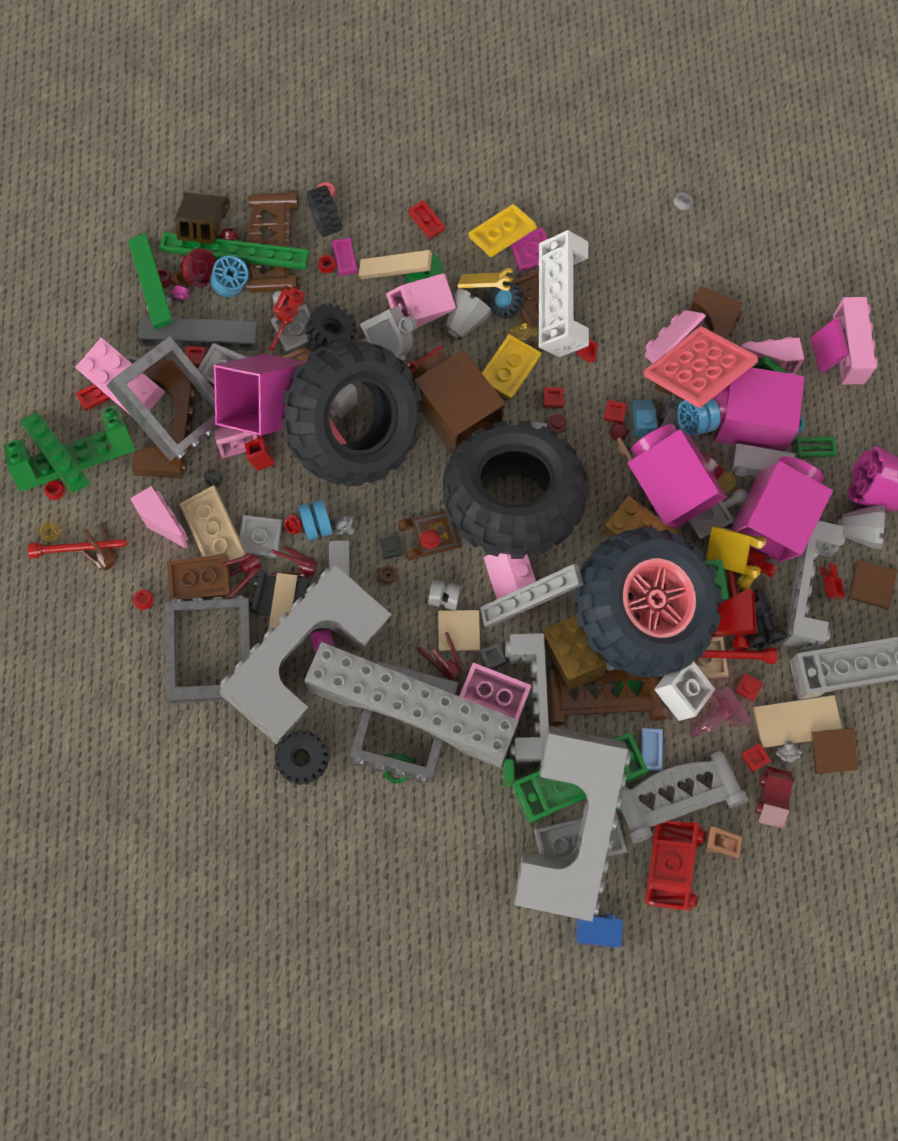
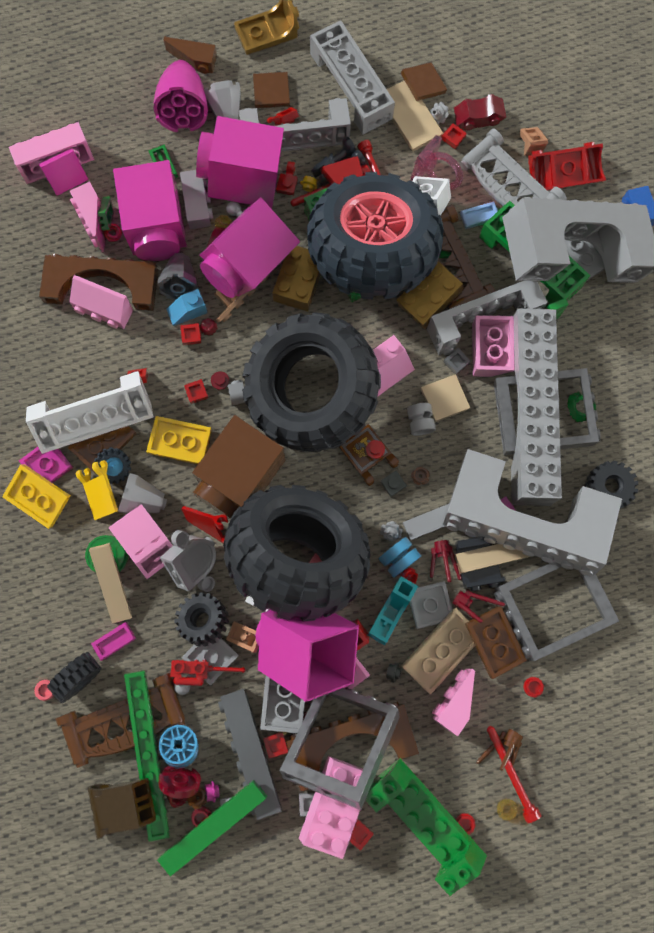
camera: 110 degrees left, 5 degrees up
green plate [19,412,90,494] -> none
dark red plate [219,228,238,241] -> none
red plate [317,255,336,274] -> none
red plate [408,200,445,240] -> none
dark red plant [417,632,463,680] -> none
light grey plate [480,564,584,627] -> none
clear yellow plate [510,324,538,340] -> none
coral plate [644,326,758,408] -> none
dark azure wheel [677,398,720,436] -> none
yellow flag [706,526,766,579] -> none
red plate [734,673,763,702] -> none
none -> teal arch [367,576,418,646]

